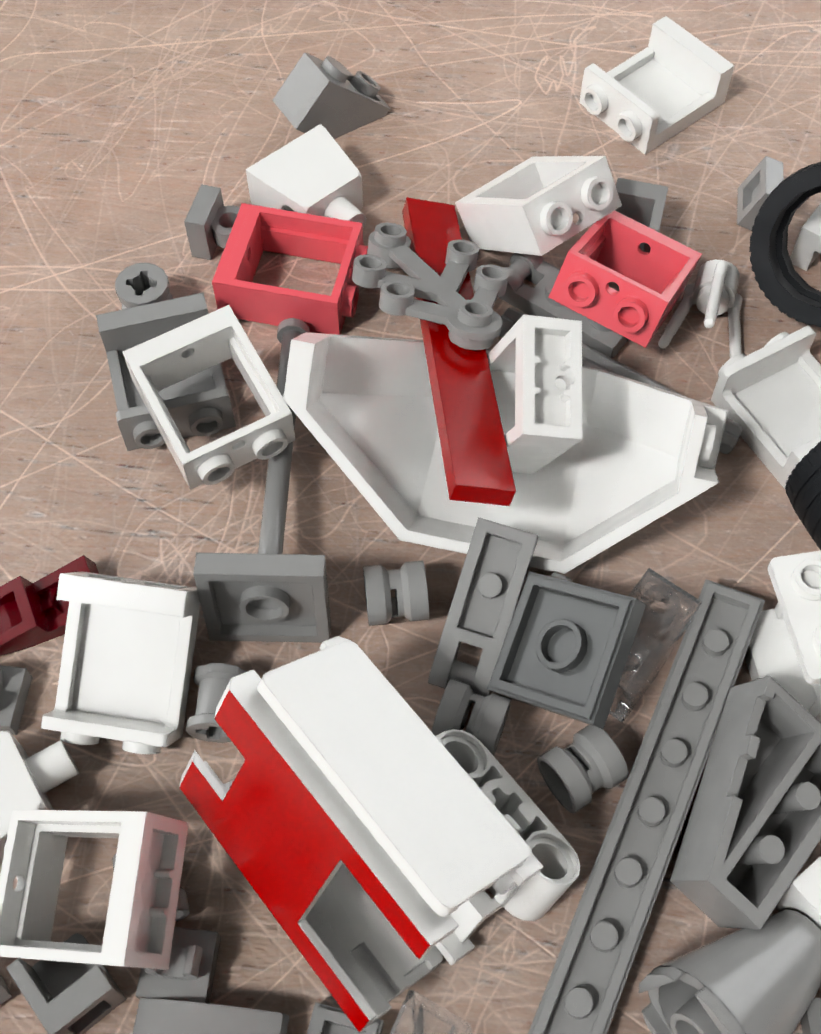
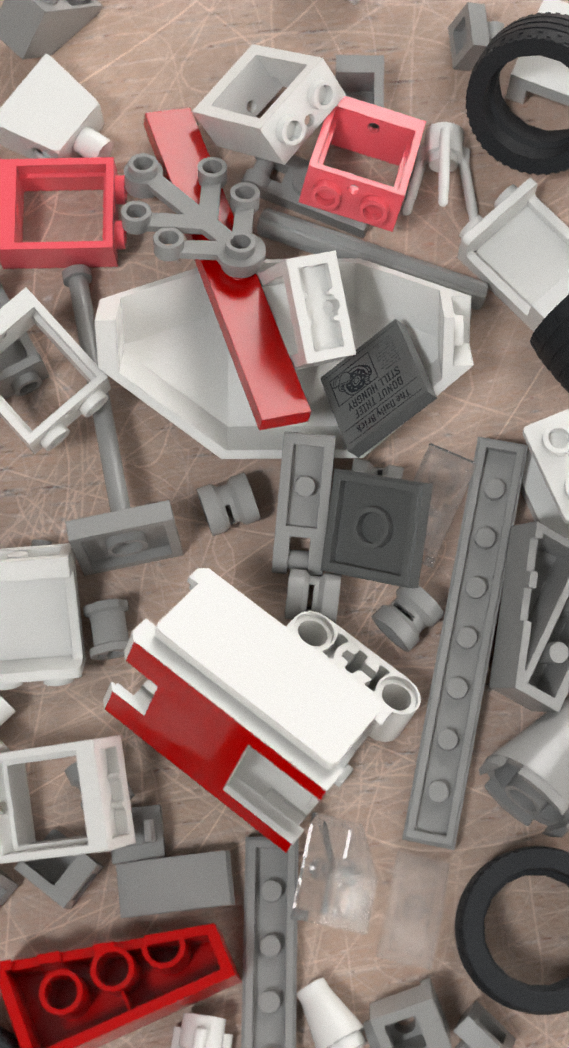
camera: 10 degrees left, 15 degrees up
none -> dark grey tile [320,319,437,458]

